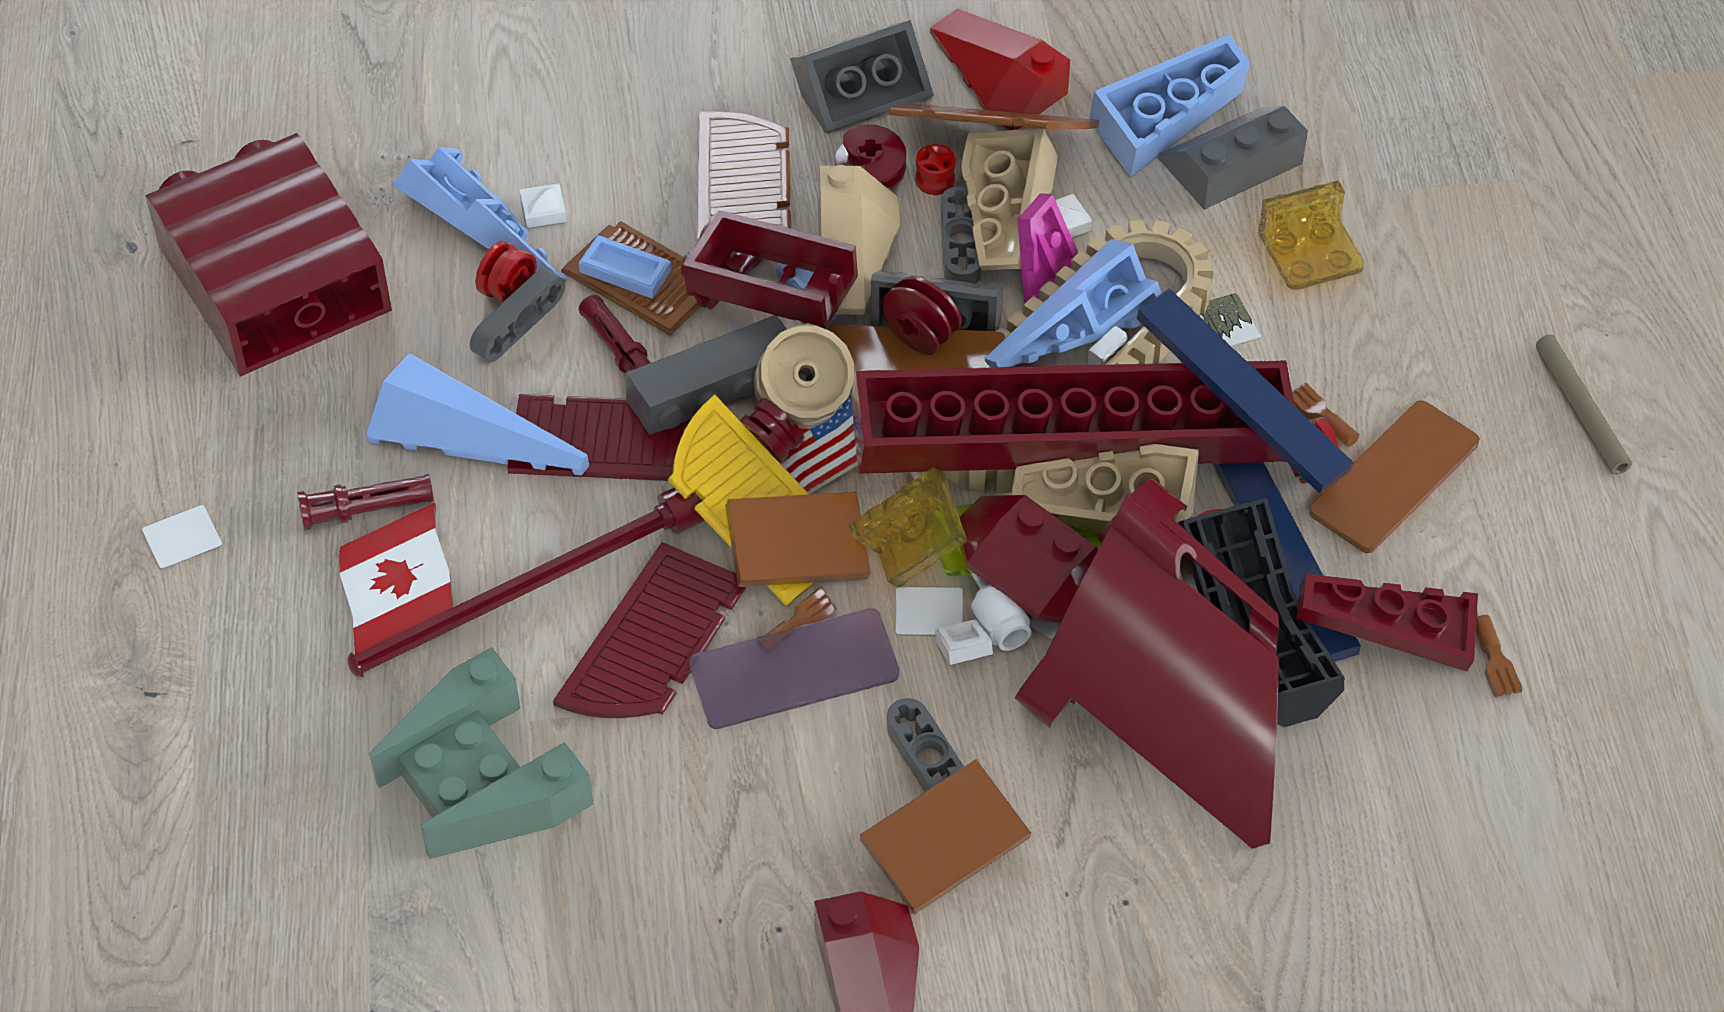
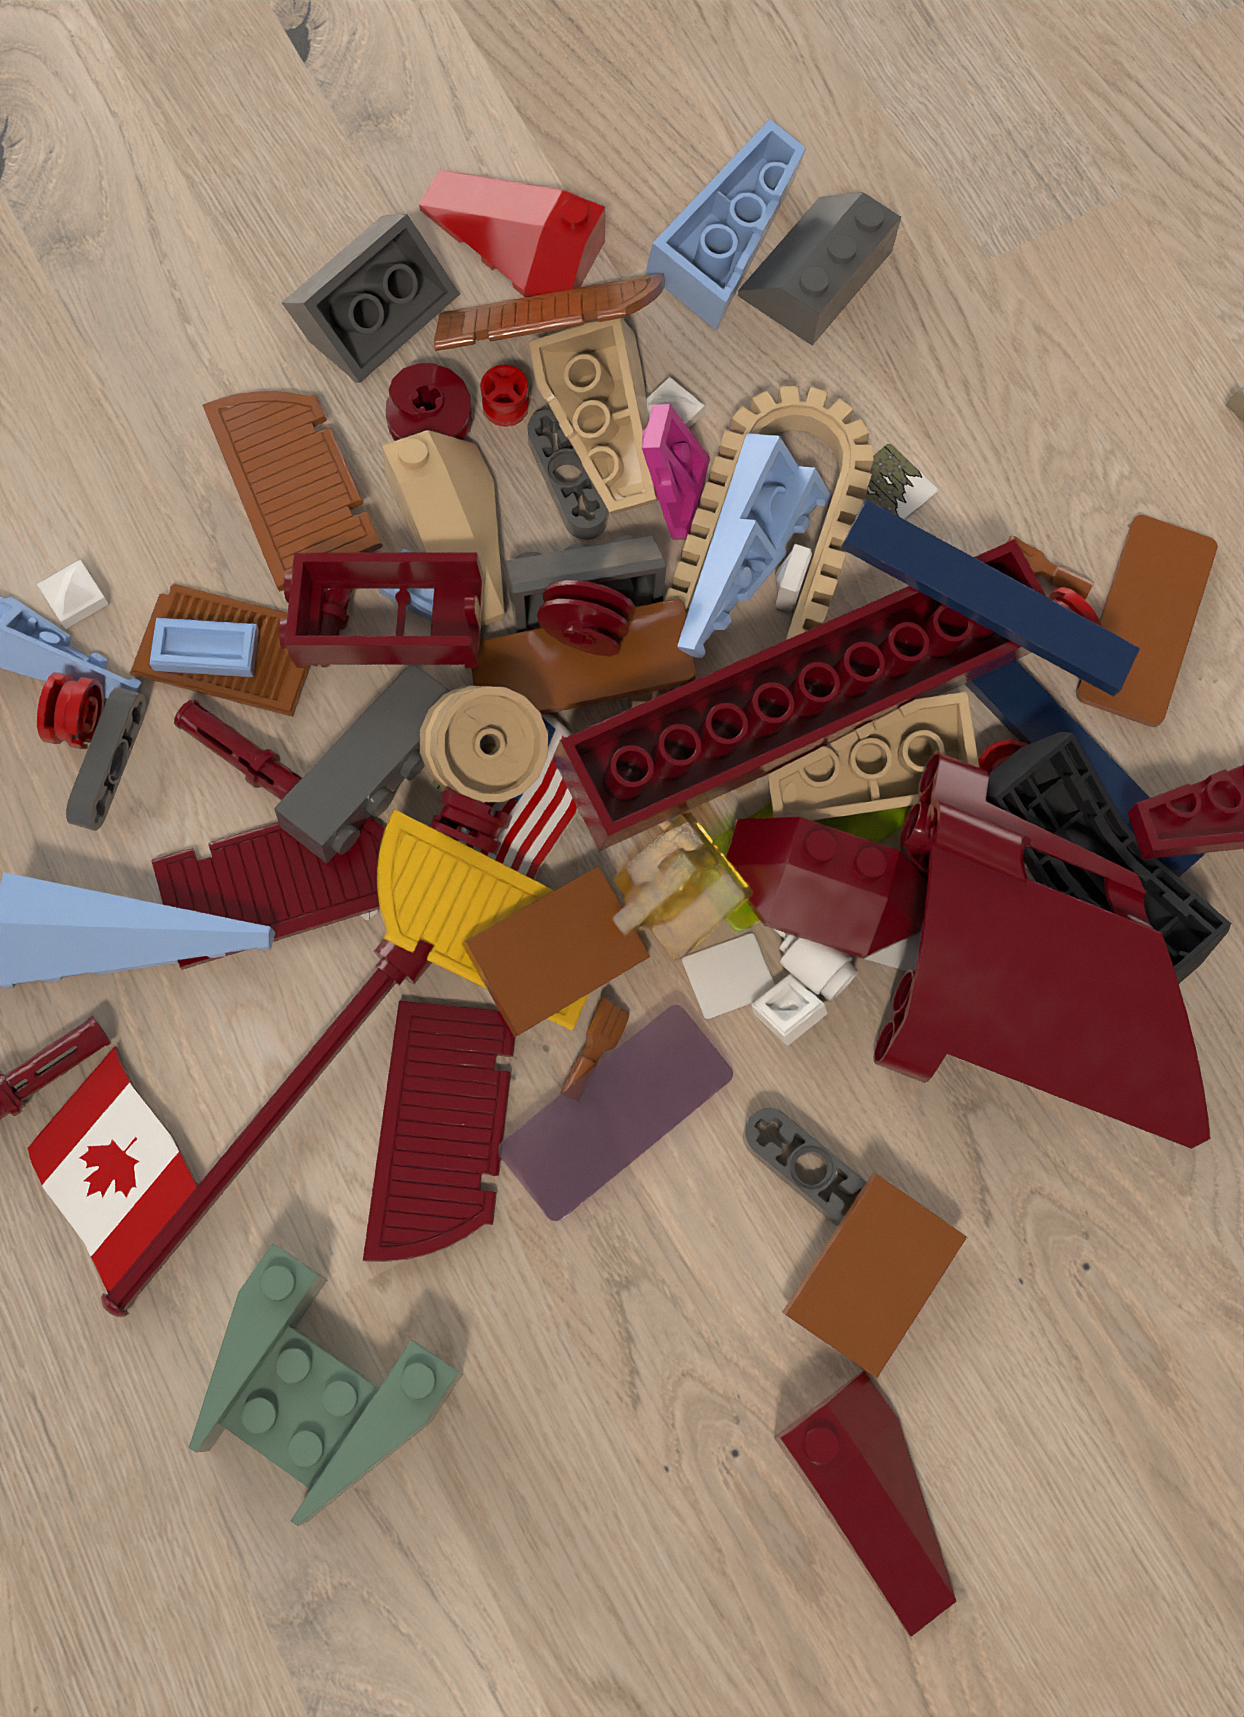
camera: 25 degrees left, 20 degrees up
clear yellow bracket [1258,180,1364,290] -> none

